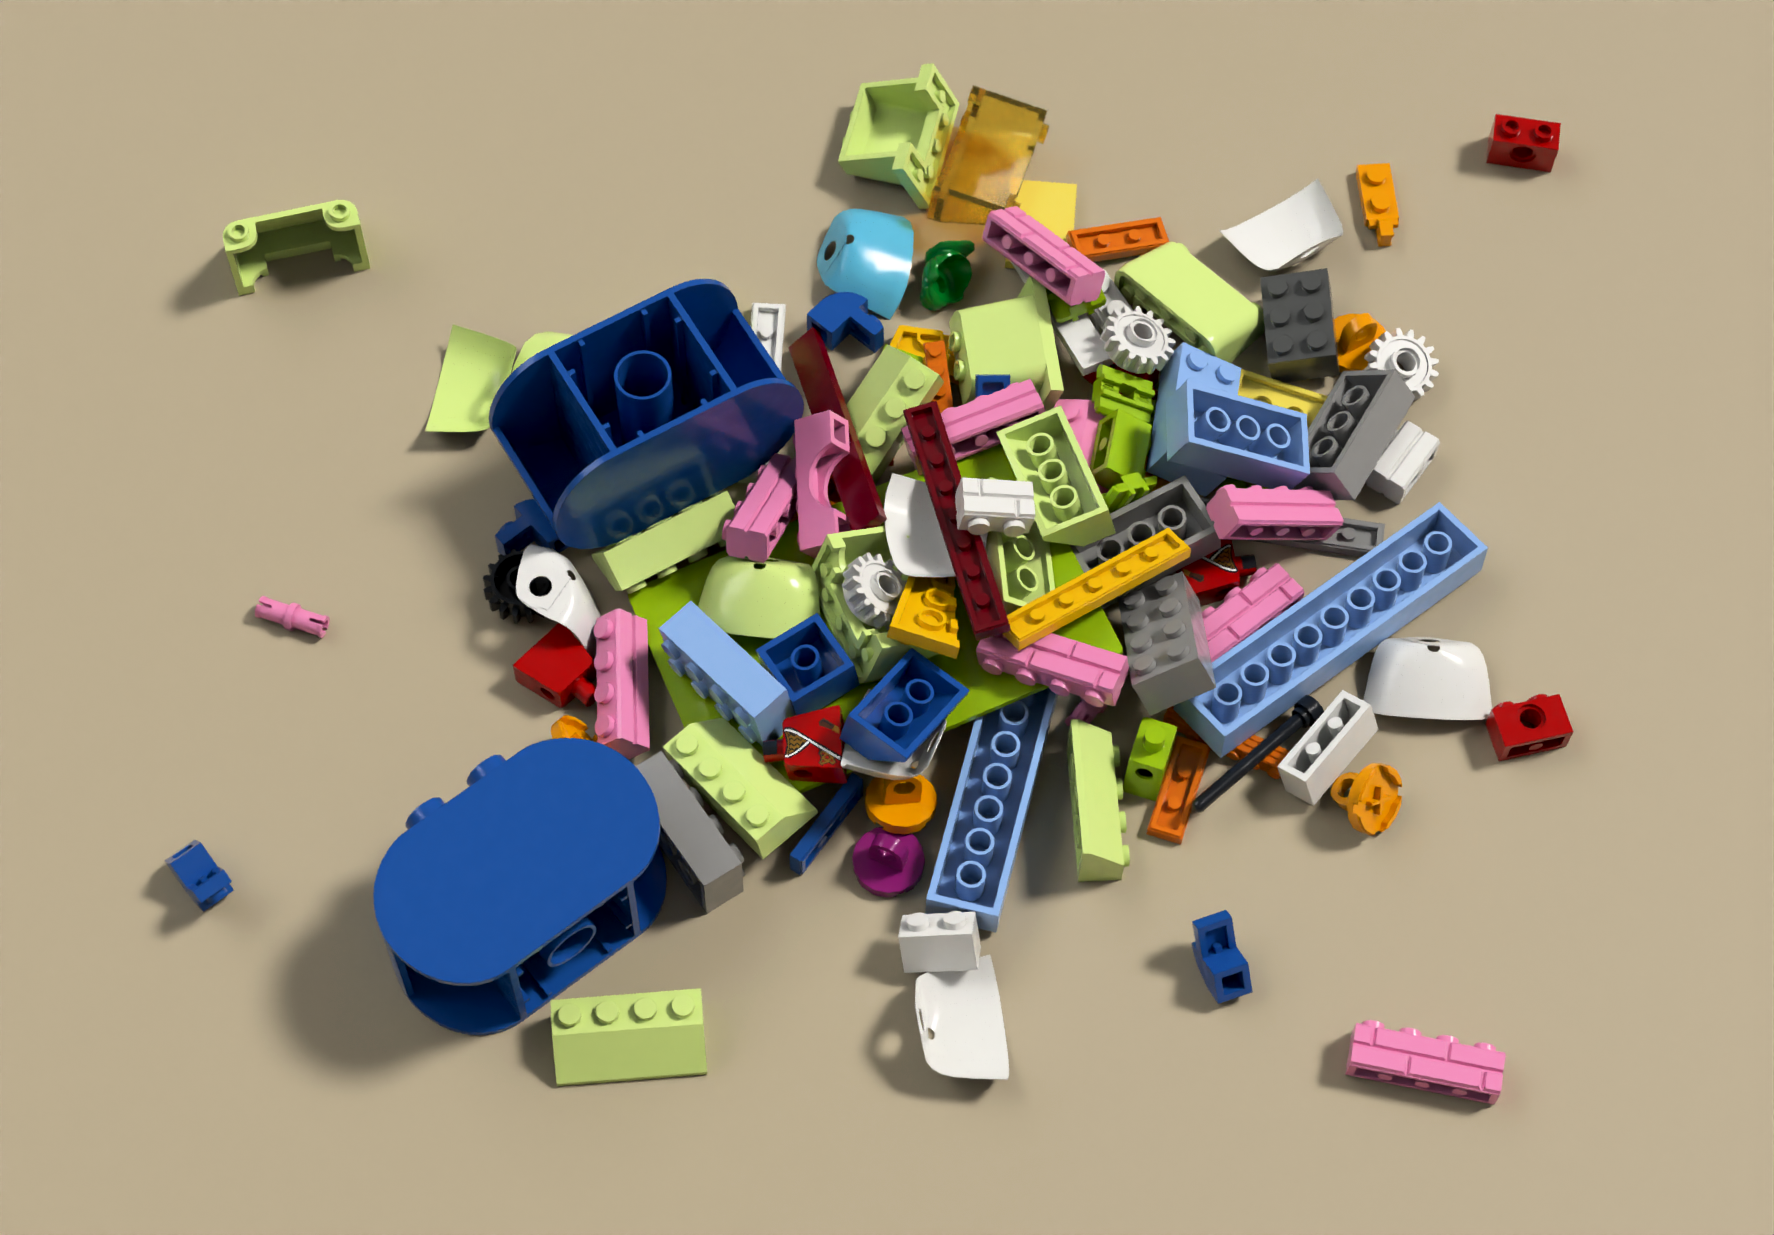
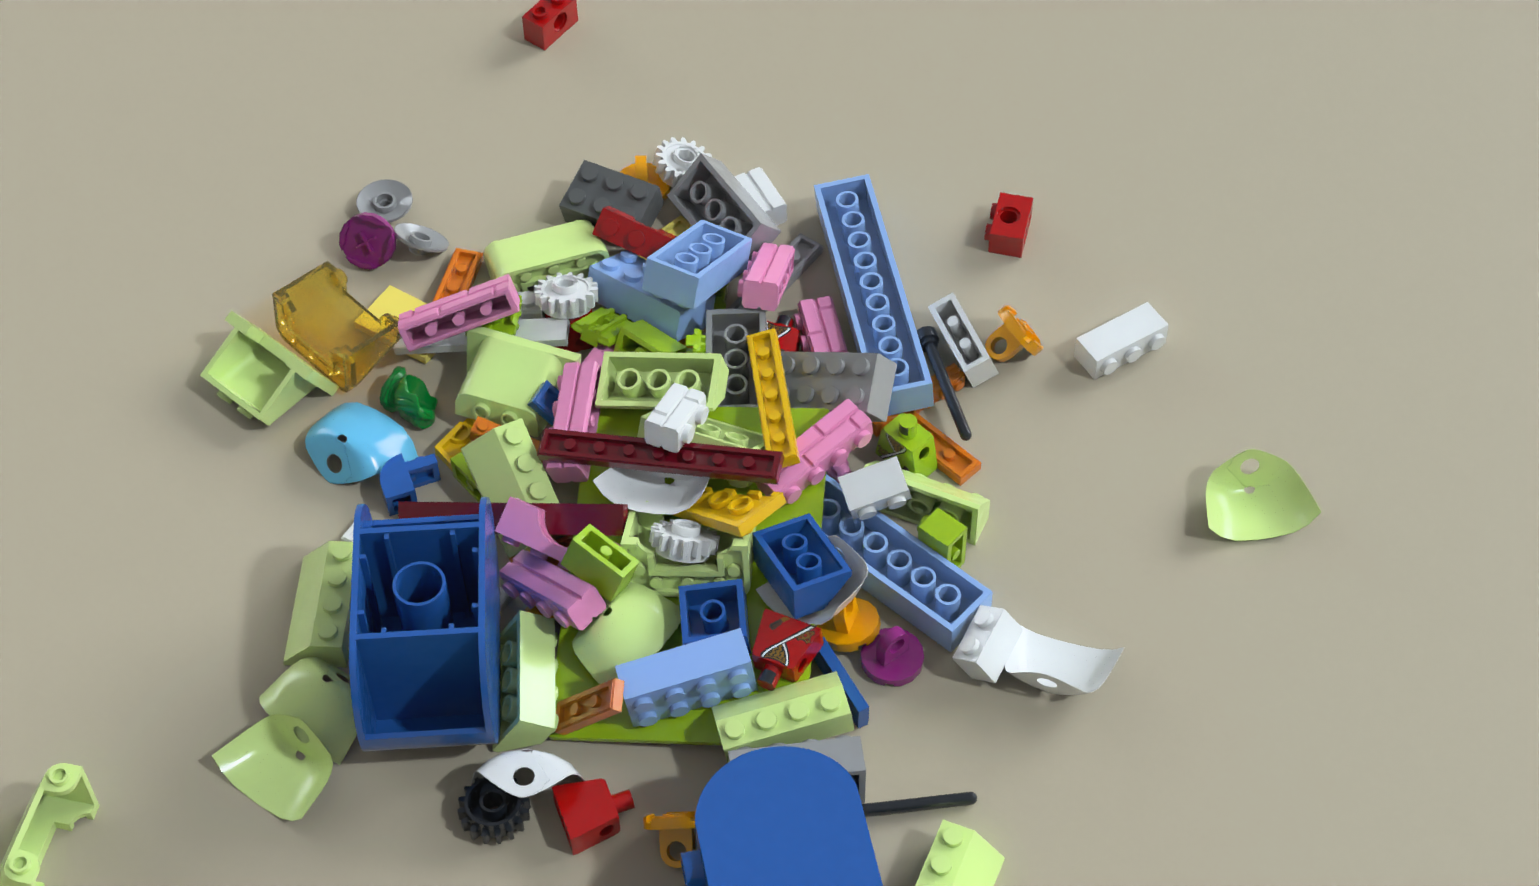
camera: 60 degrees left, 10 degrees down
blue brick [495,499,569,556] -> none
bright pink brick [594,609,650,759] -> none
blue brick [1191,910,1253,1004] -> none
white piece [1219,179,1343,271] -> none
bright pink brick [1345,1020,1506,1105] -> none
light orange hinge [1356,163,1399,247] -> none
white piece [1363,637,1492,720] -> none
none -> magenta tile [339,212,396,270]
none -> light grey dish [356,179,413,223]
none -> light grey dish [394,223,449,255]
none -> orange tile [555,678,624,735]
none -> lime brick [560,524,640,602]
none -> red arch [592,206,677,259]
none -> white brick [838,456,912,520]
none -> black piece [862,792,977,817]
none -> lime brick [917,508,967,568]
none -> white brick [1074,302,1169,380]
none -> yellowish green piece [1206,449,1321,541]

